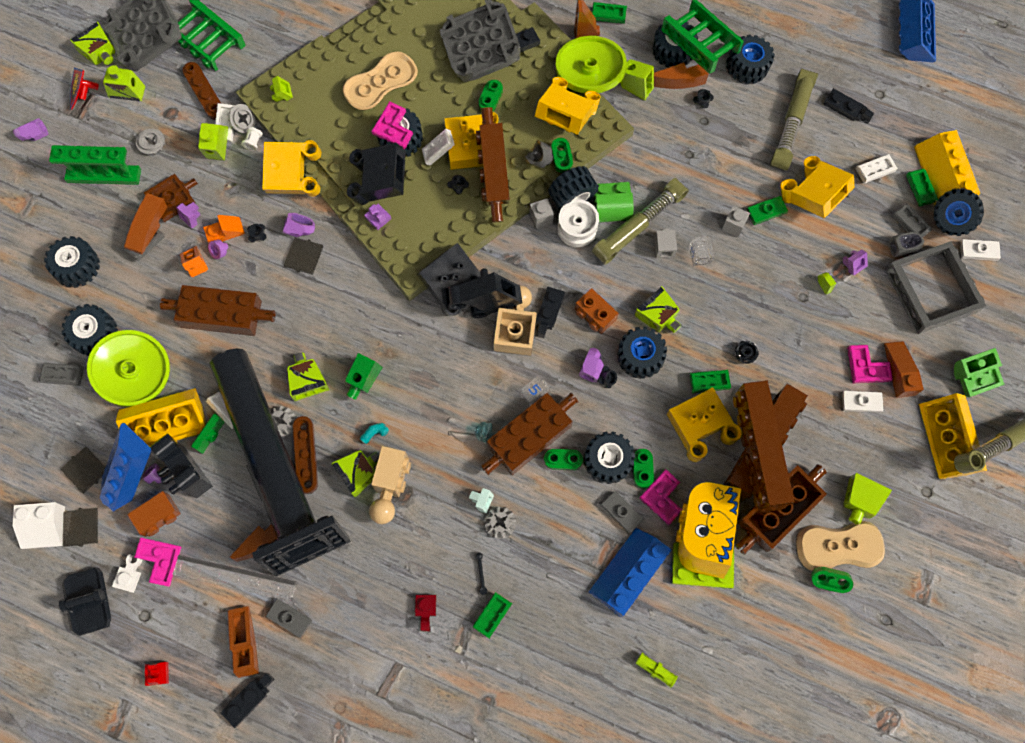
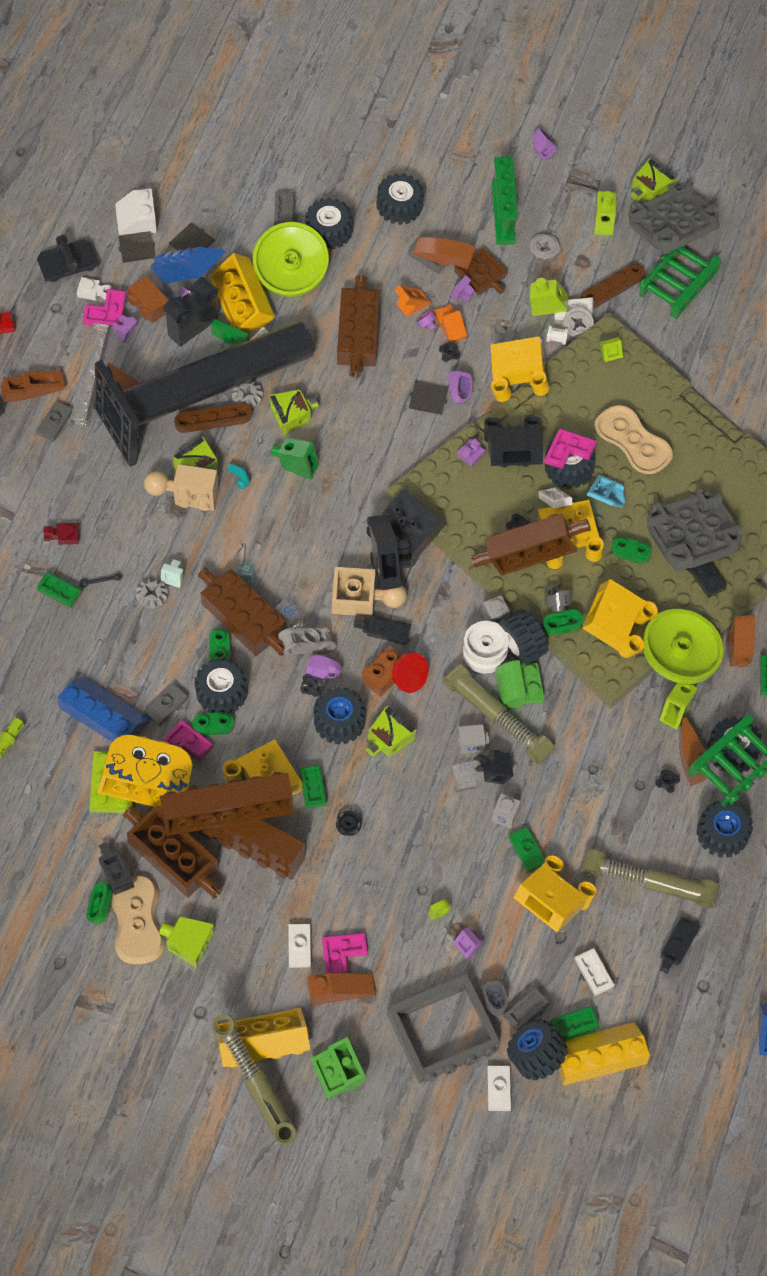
camera: 85 degrees right, 10 degrees down
shield [70,67,99,110] -> none
none -> black hinge [98,842,134,895]
none -> medium lavender tile [112,315,137,342]
none -> light grey piece [278,627,336,655]
none -> red tile [392,652,429,693]
none -> black brick [473,750,514,784]
none -> medium azure slope [587,475,626,508]

